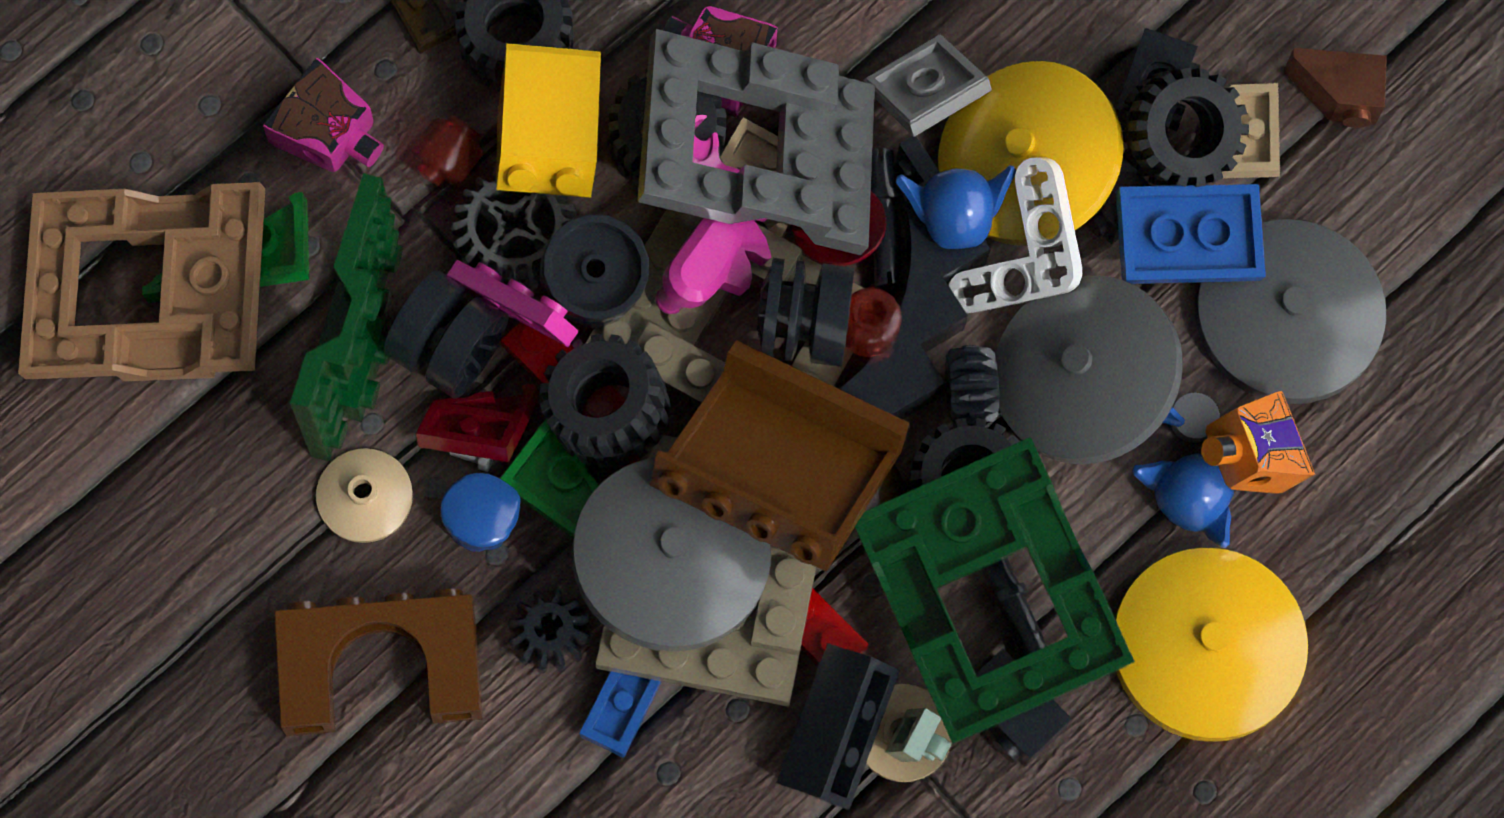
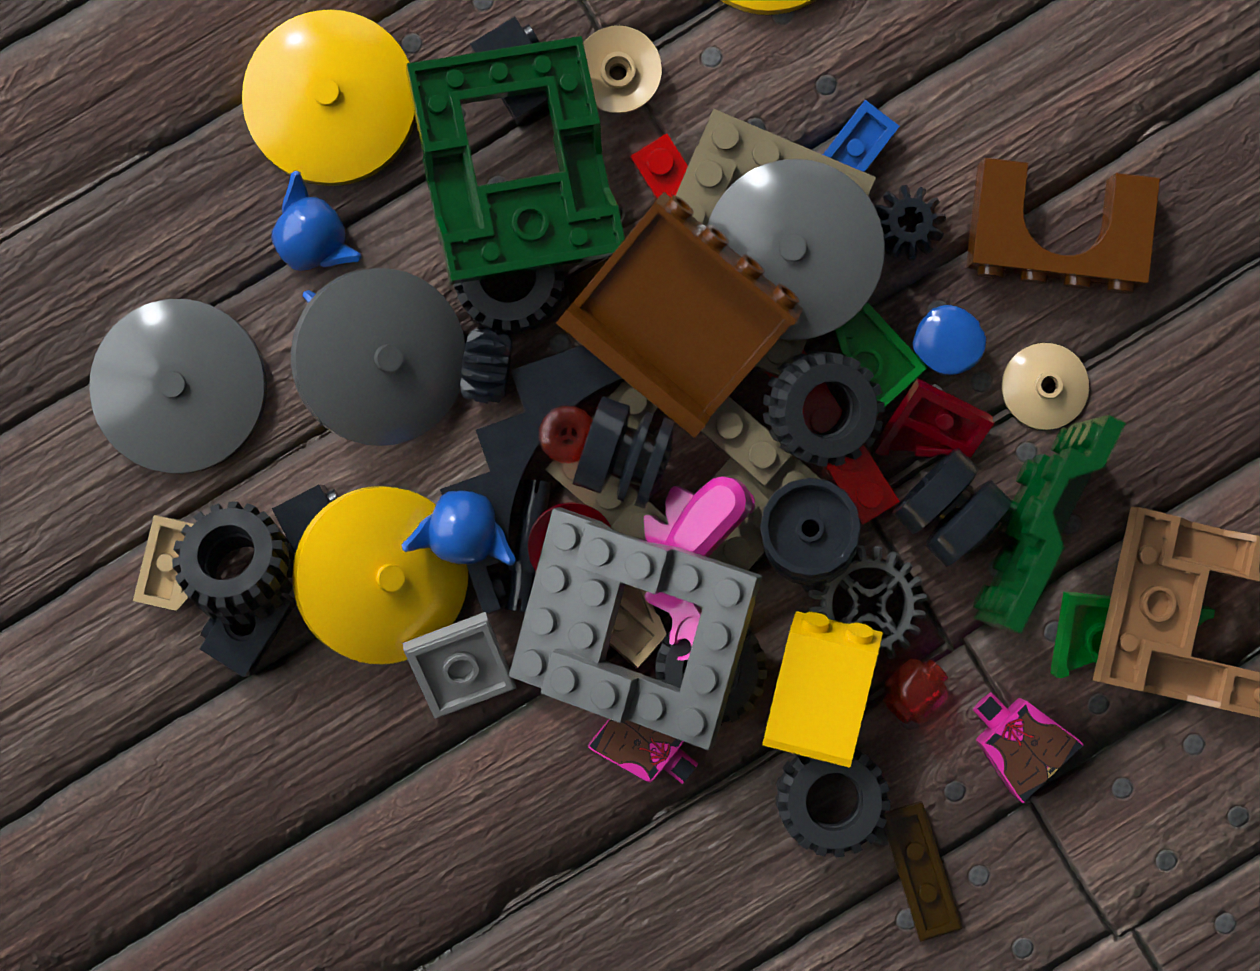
camera: 165 degrees left, 15 degrees up
dark pink plate [447,260,578,347] -> none
black brick [777,644,900,810] -> none
sand green tile [885,708,952,762] -> none
white beam [949,157,1082,313] -> none
black pin [982,557,1047,658] -> none
blue plate [1116,184,1266,284] -> none
light grey tile [1171,393,1220,443] -> none
orange torso [1201,391,1315,494] -> none
copper slope [1285,48,1386,128] -> none

